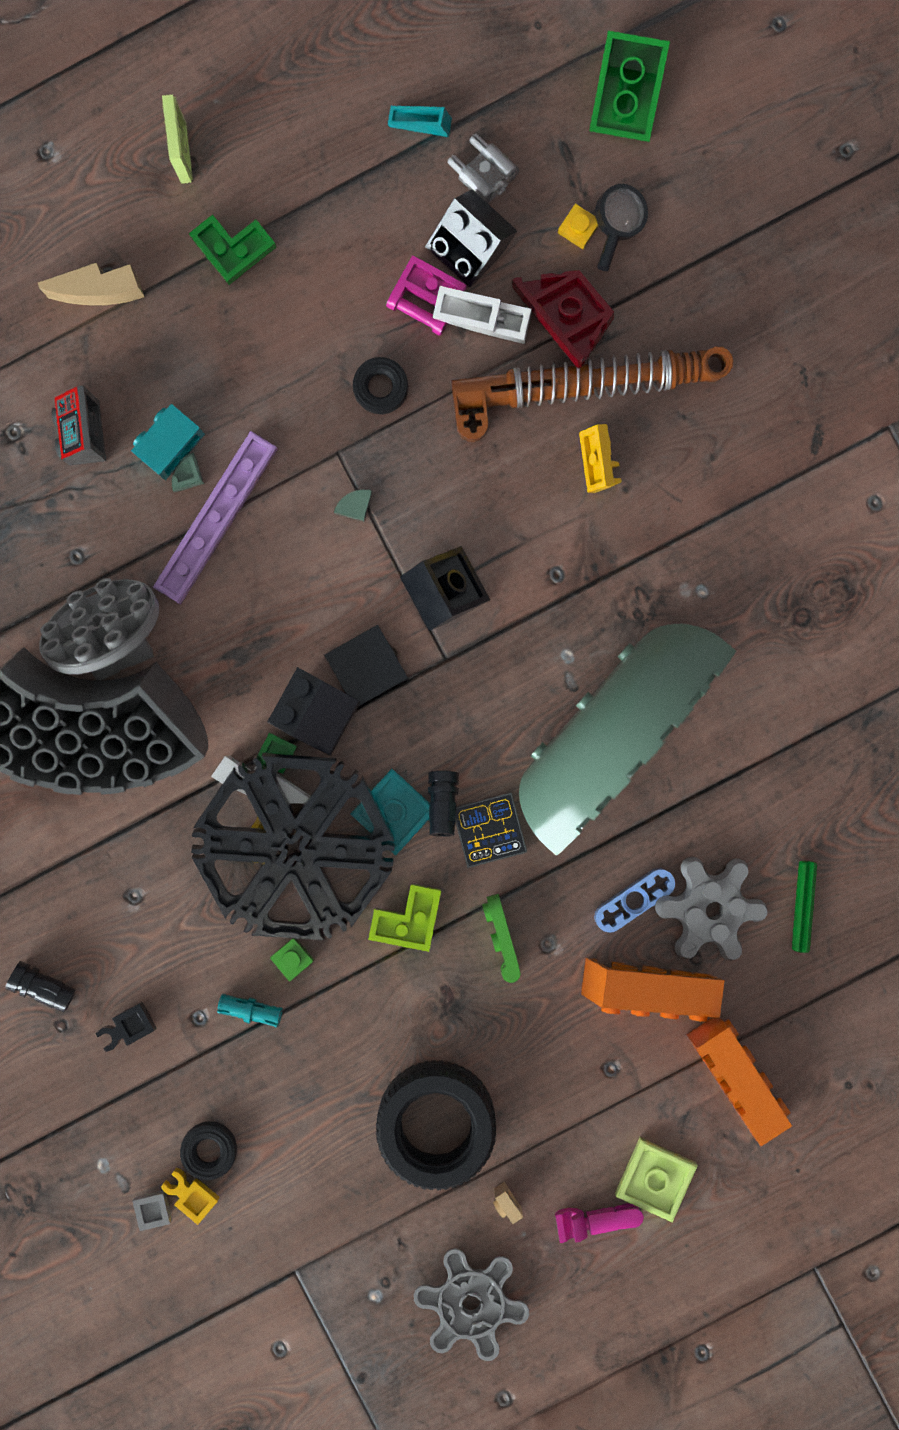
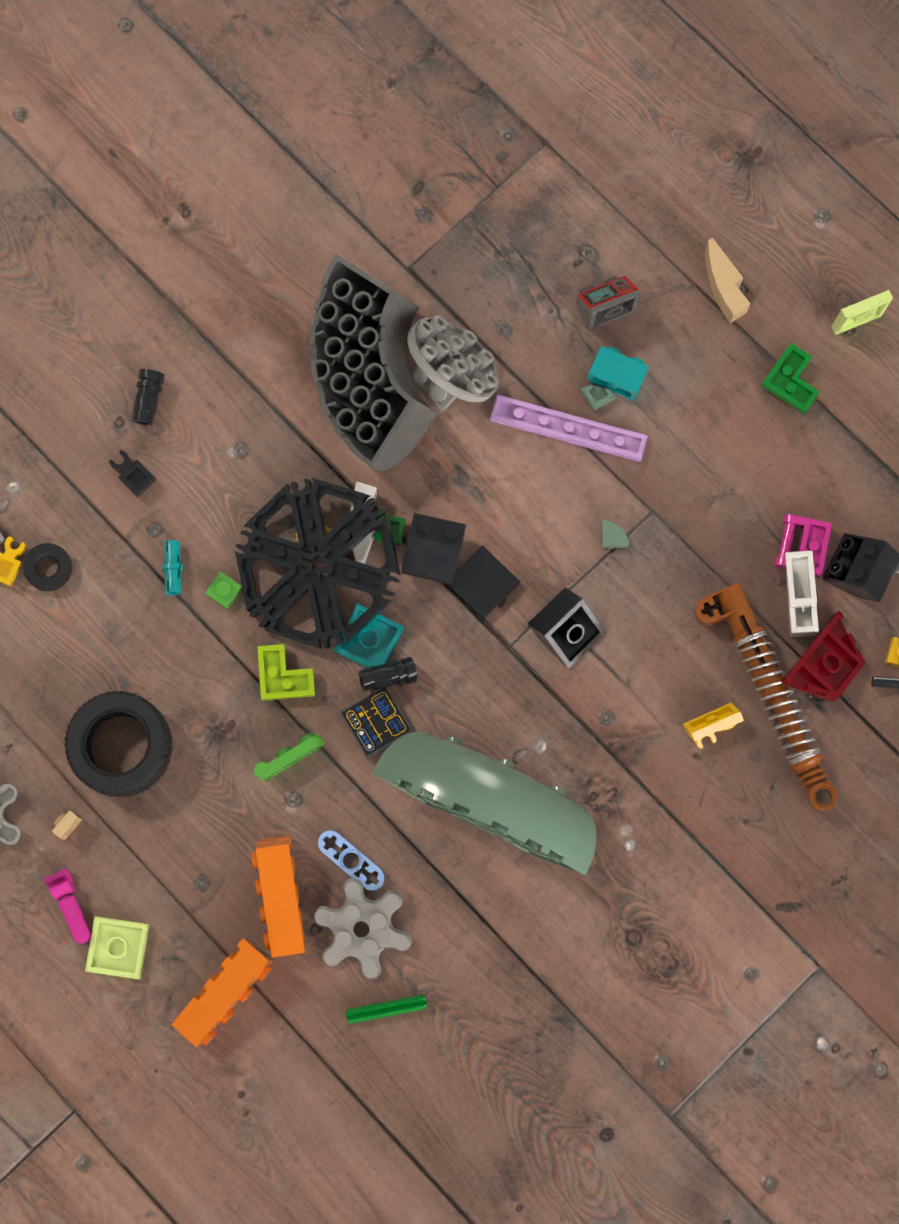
camera: 70 degrees right, 10 degrees down
black tyre [353,357,408,414] -> none

